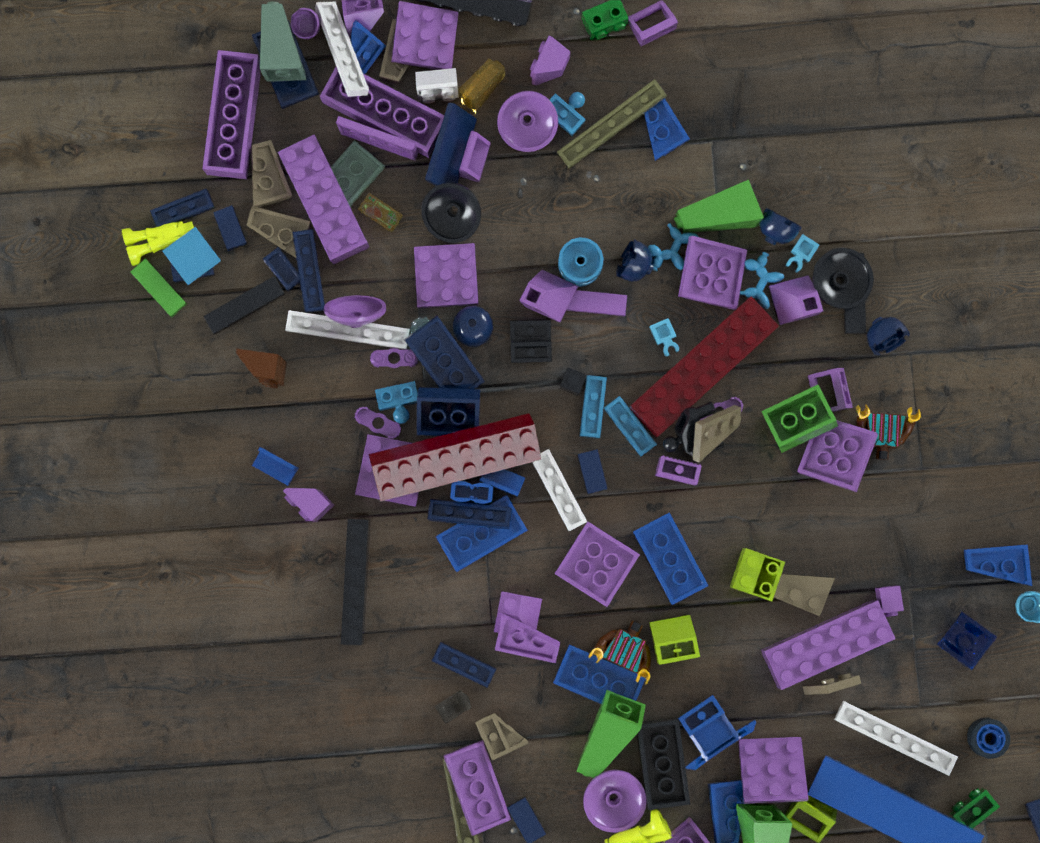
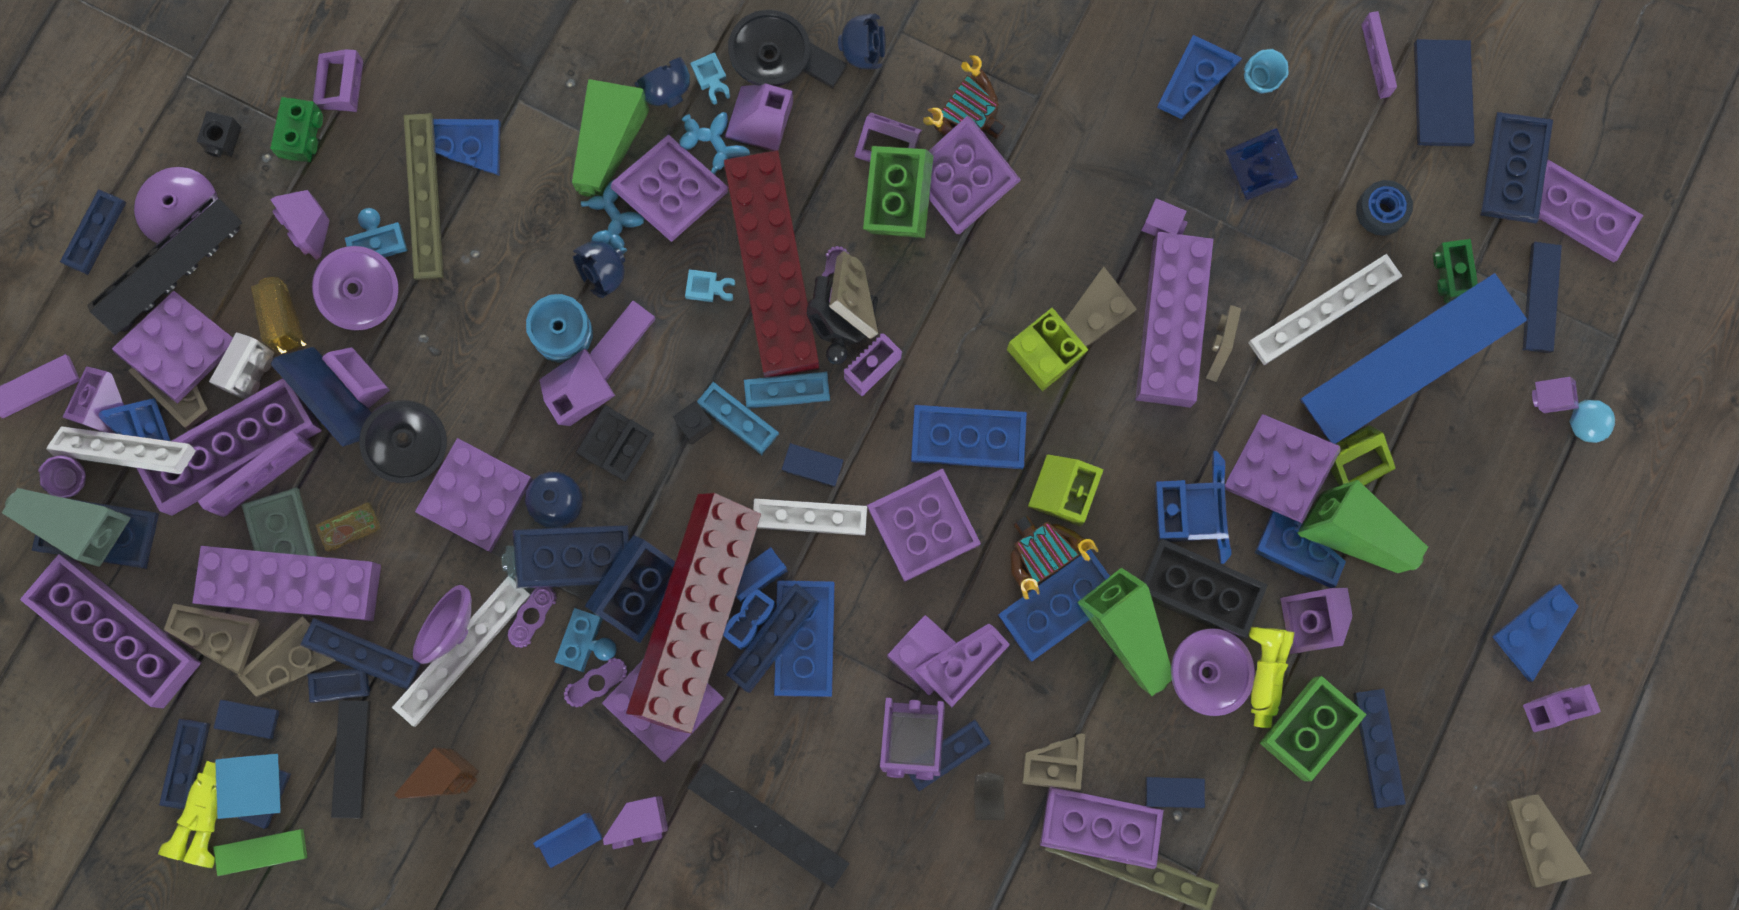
camera: 60 degrees left, 5 degrees down
none -> window [880,698,945,780]

